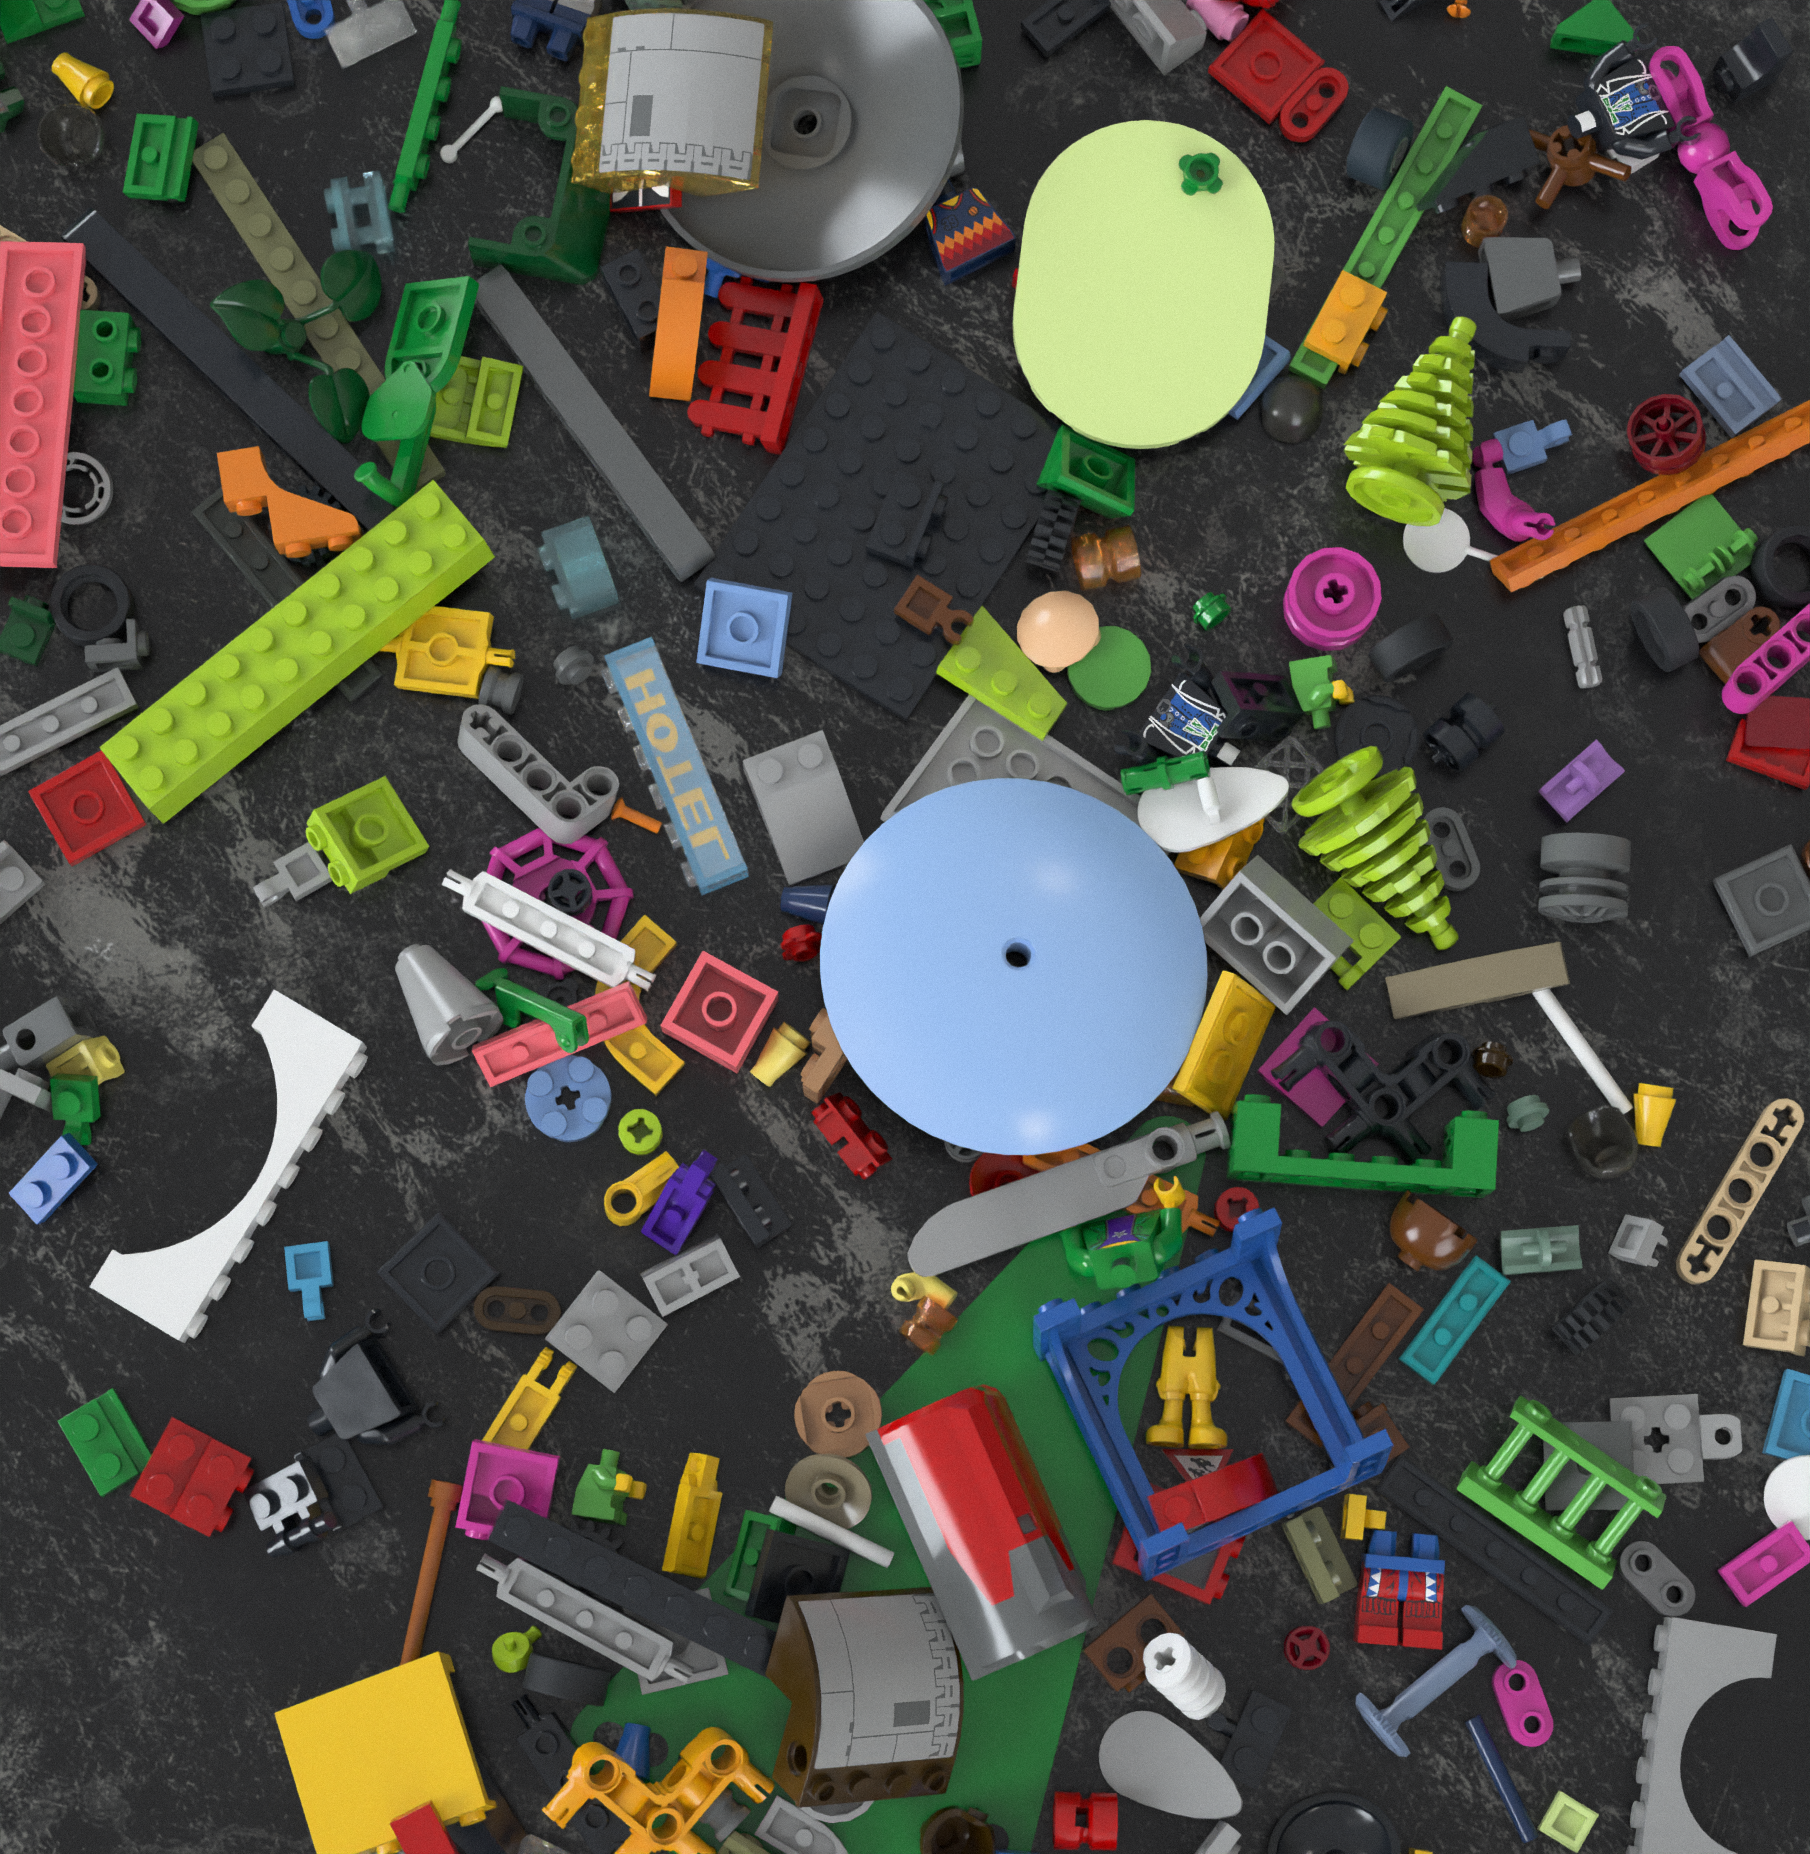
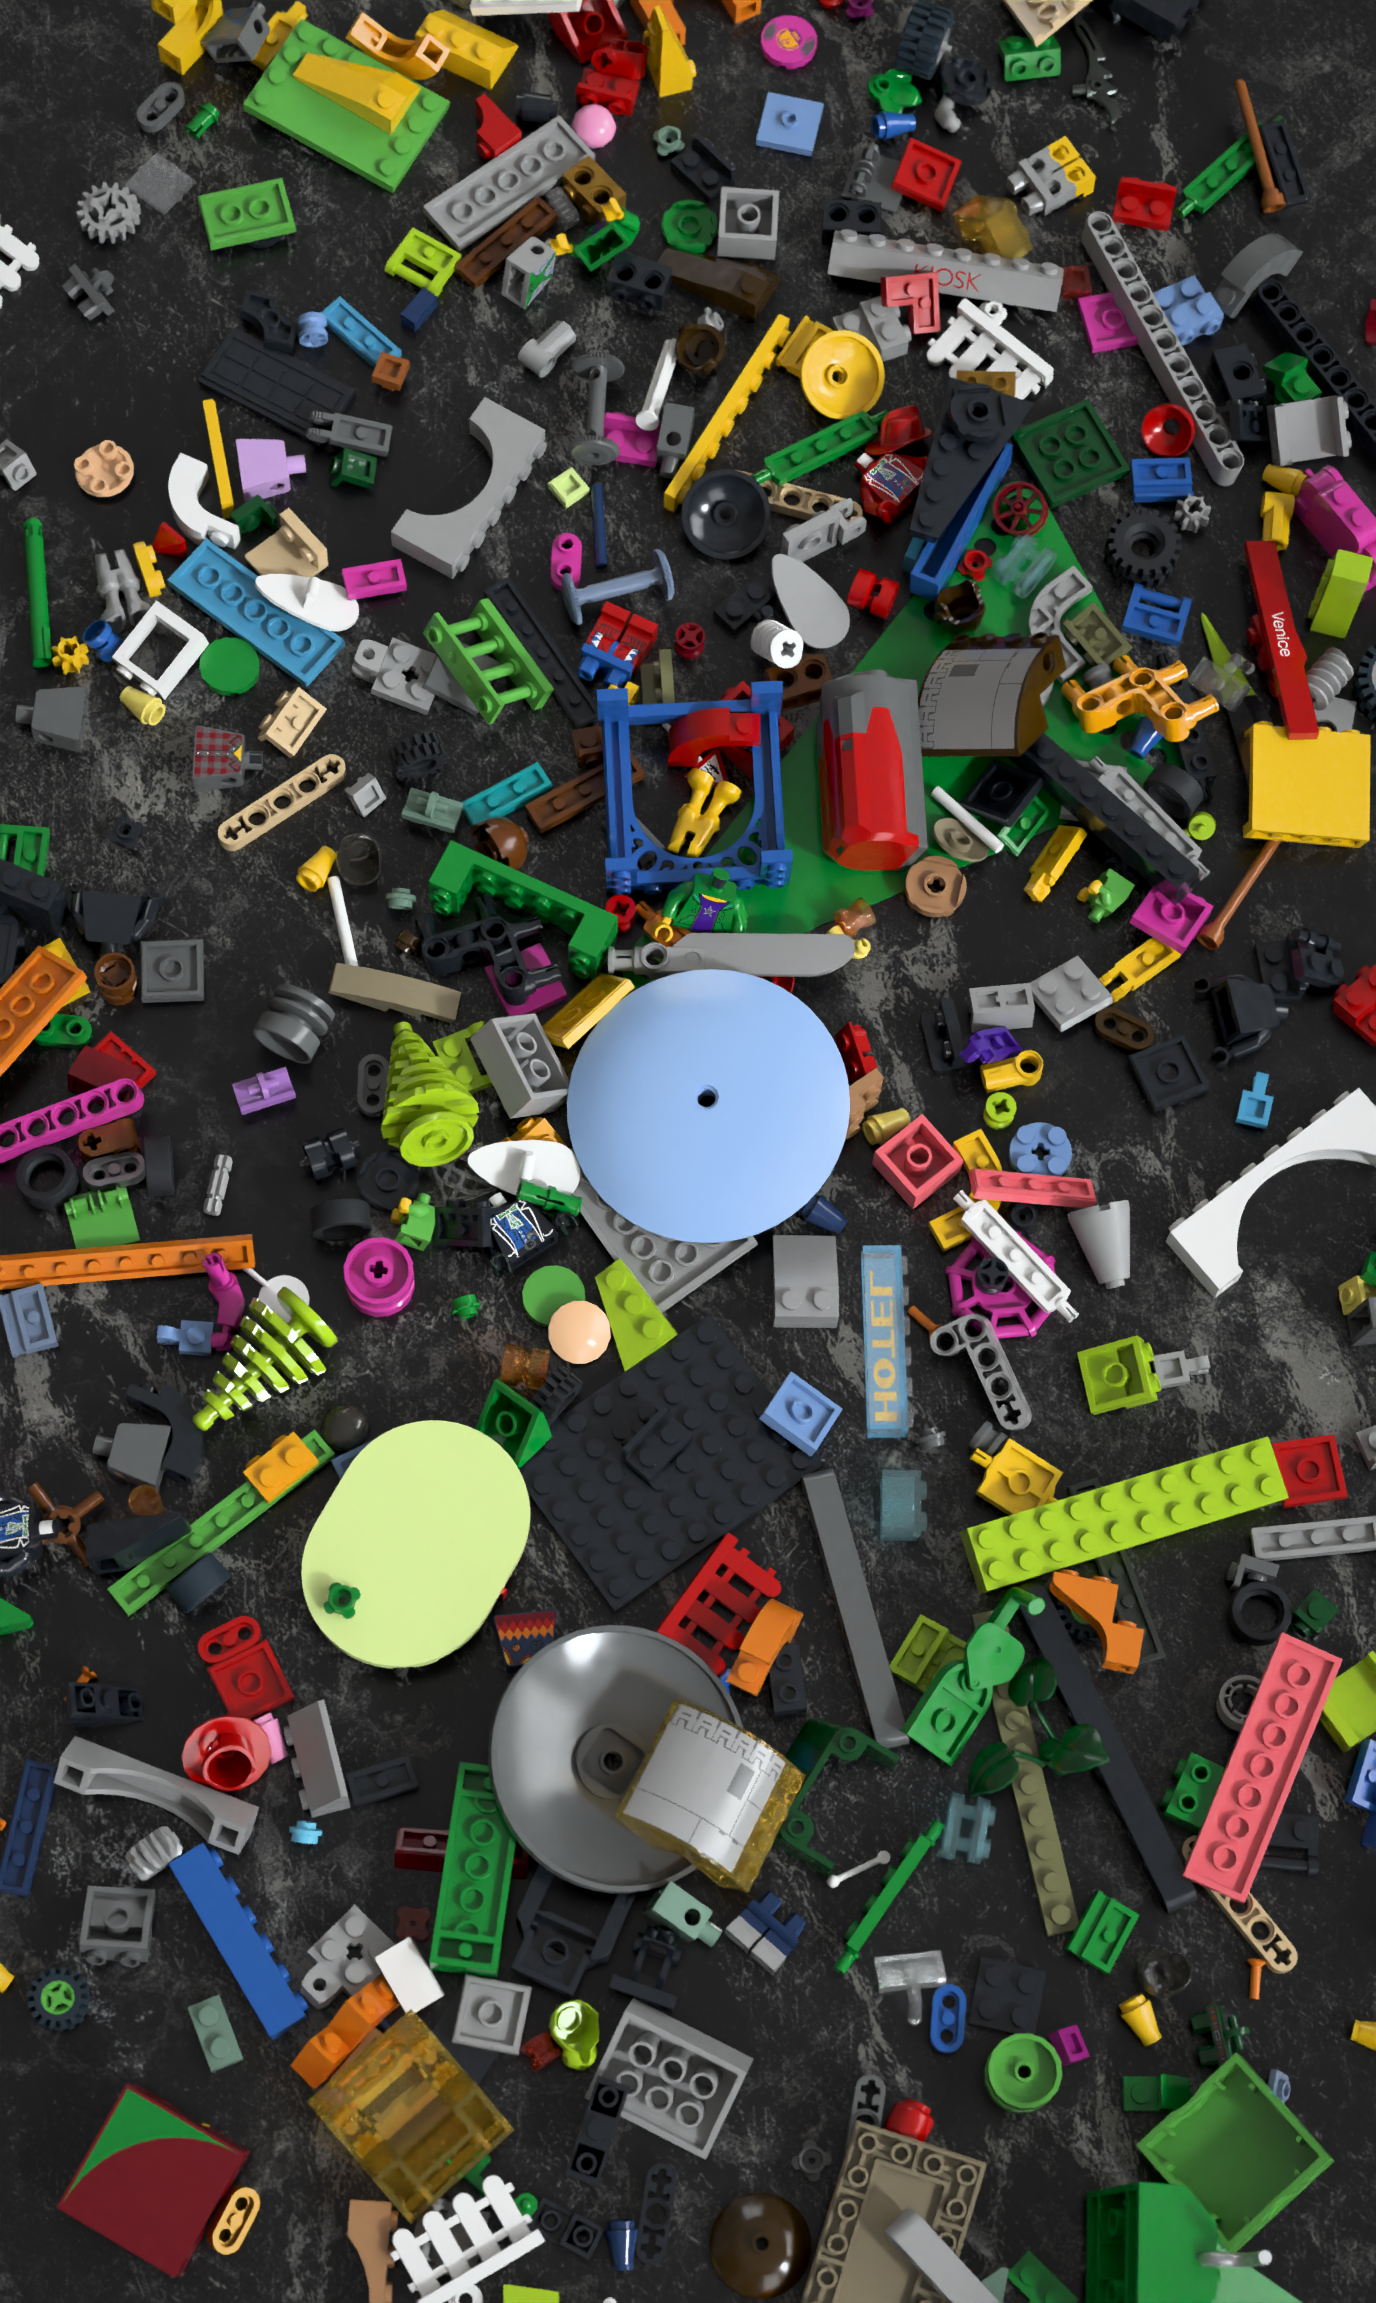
camera: 160 degrees left, 10 degrees down
green piece [475,968,589,1053] -> none
red plate [781,925,822,962] -> none
reddish brown plate [894,575,974,645] -> none
flat silver plate [1617,1541,1695,1617] -> none
dark red wheel [1627,394,1707,475] -> none

